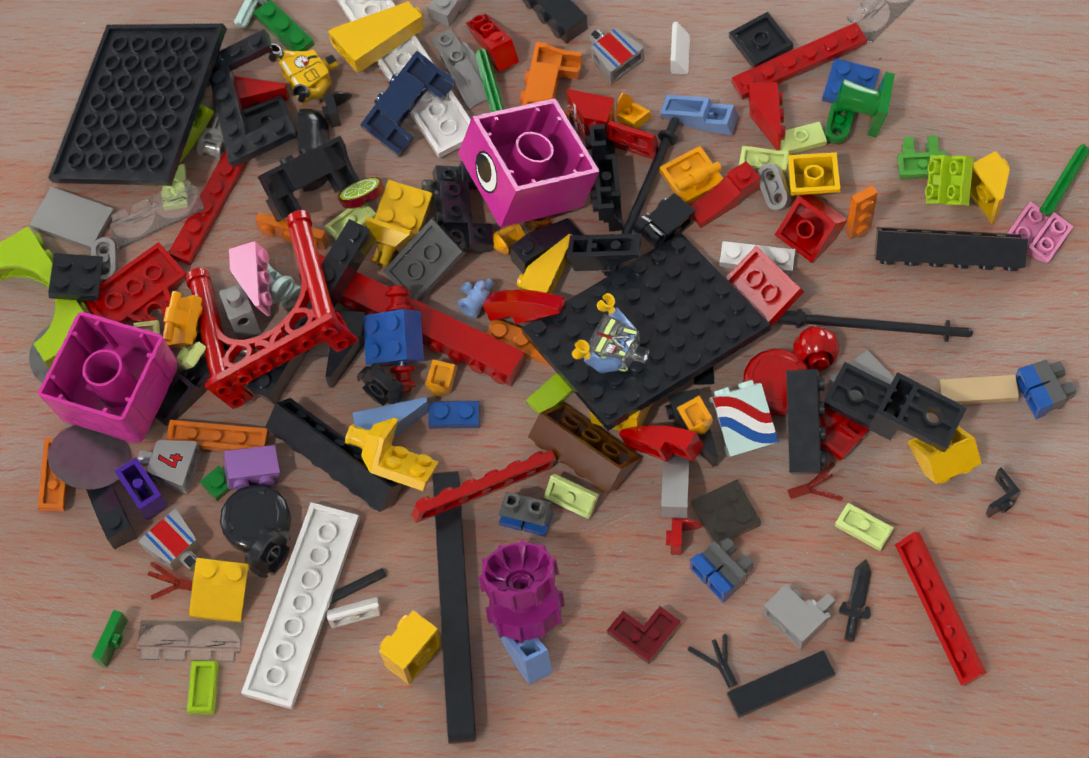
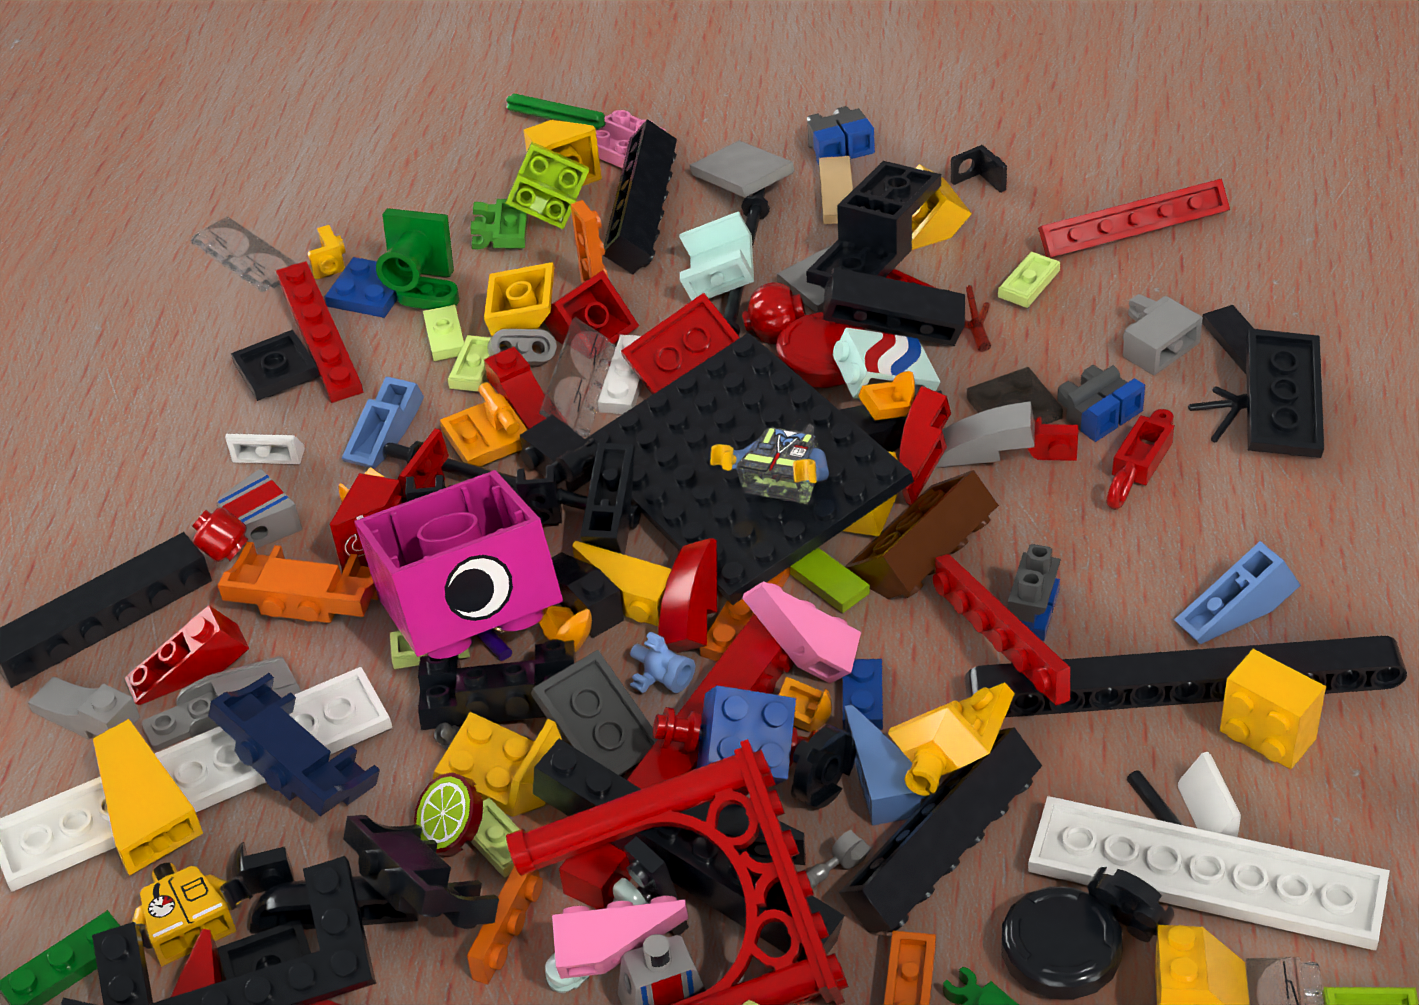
camera: 90 degrees left, 20 degrees down
medium lavender brick [223,445,280,490] -> none
green axle [475,49,504,112] -> none
magenta piece [478,539,565,643] -> none
yellowish green plate [543,474,599,519] -> none
dark red plate [607,606,681,664] -> none
red slope [748,82,785,150] -> none
black sword [839,559,871,642] -> none
none -> red head [192,507,248,562]
none -> yellow bracket [308,225,346,279]
none -> clear windscreen [539,317,616,437]
none -> black plate [623,836,689,936]
none -> light aqua panel [679,211,754,300]
none -> light grey tile [690,140,795,198]
none -> bright pink slope [742,581,861,684]
none -> light grey piece [806,830,871,889]
none -> red piece [1106,409,1175,510]
none -> black plate [1246,328,1324,458]

